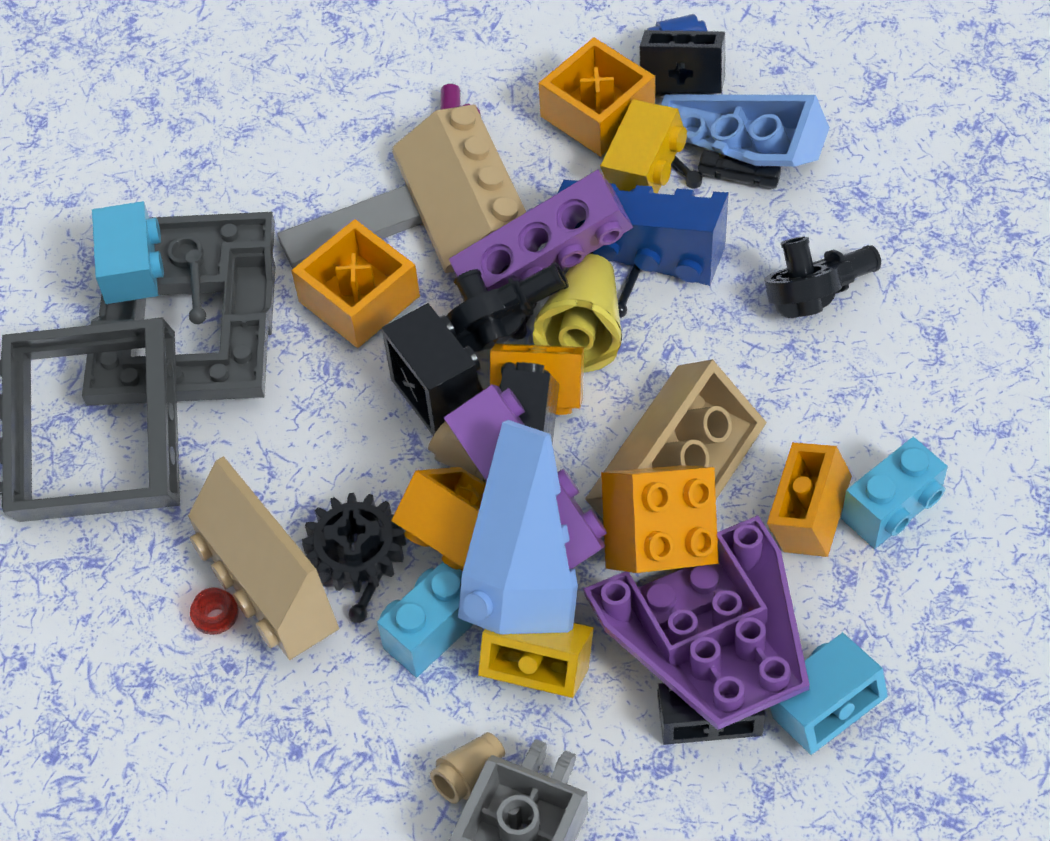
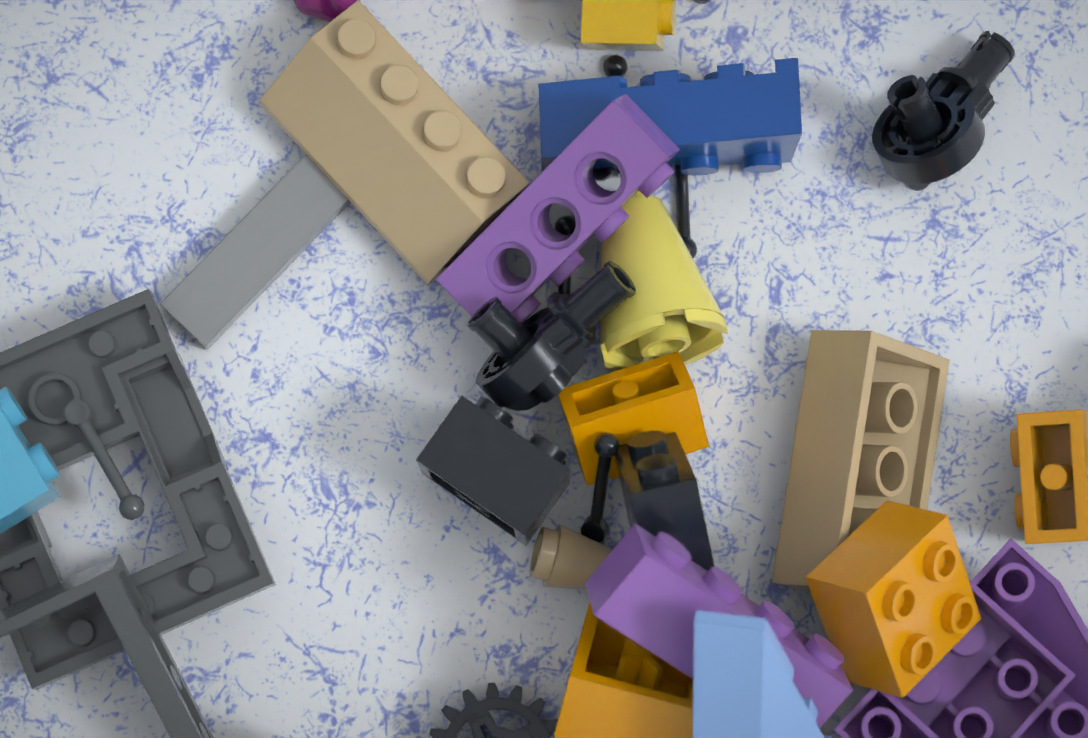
camera: 25 degrees left, 25 degrees up
light orange brick [291,219,420,348] -> none

